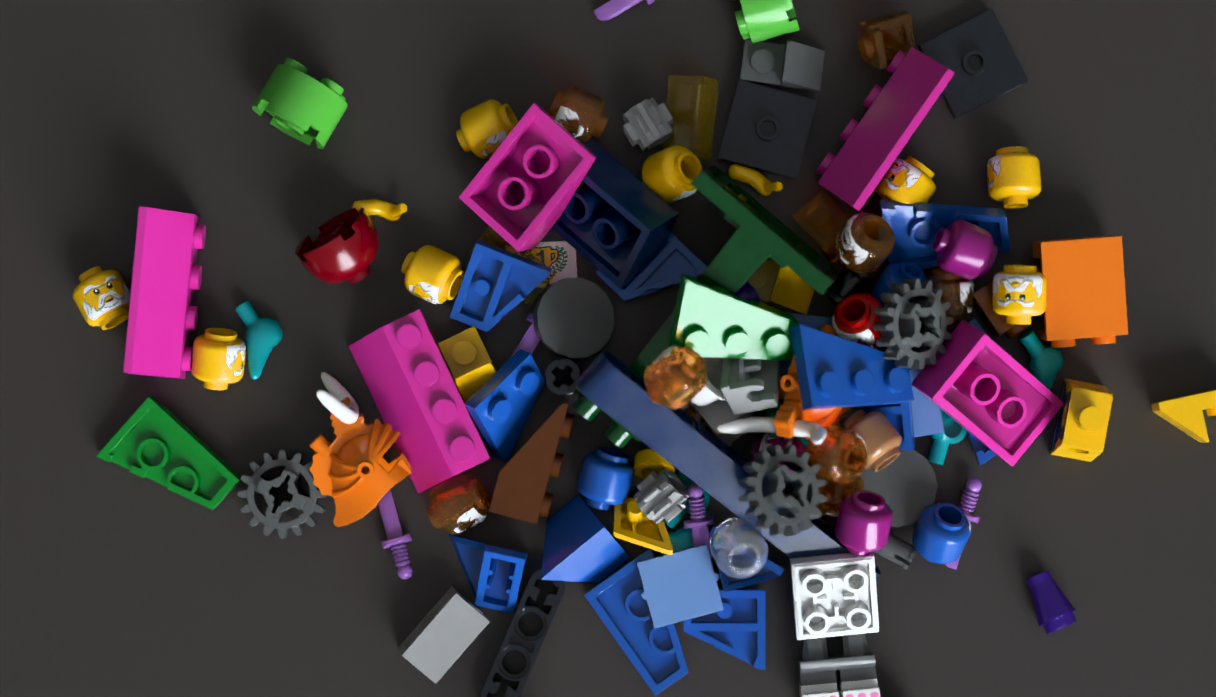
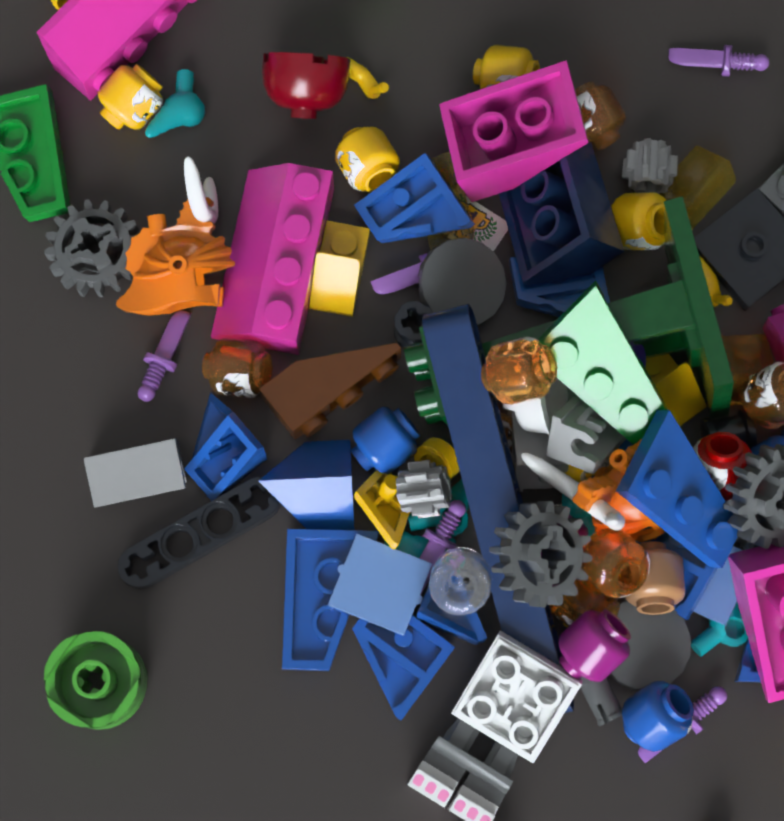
camera: 35 degrees right, 10 degrees down
blue wing [464,349,545,462] -> none

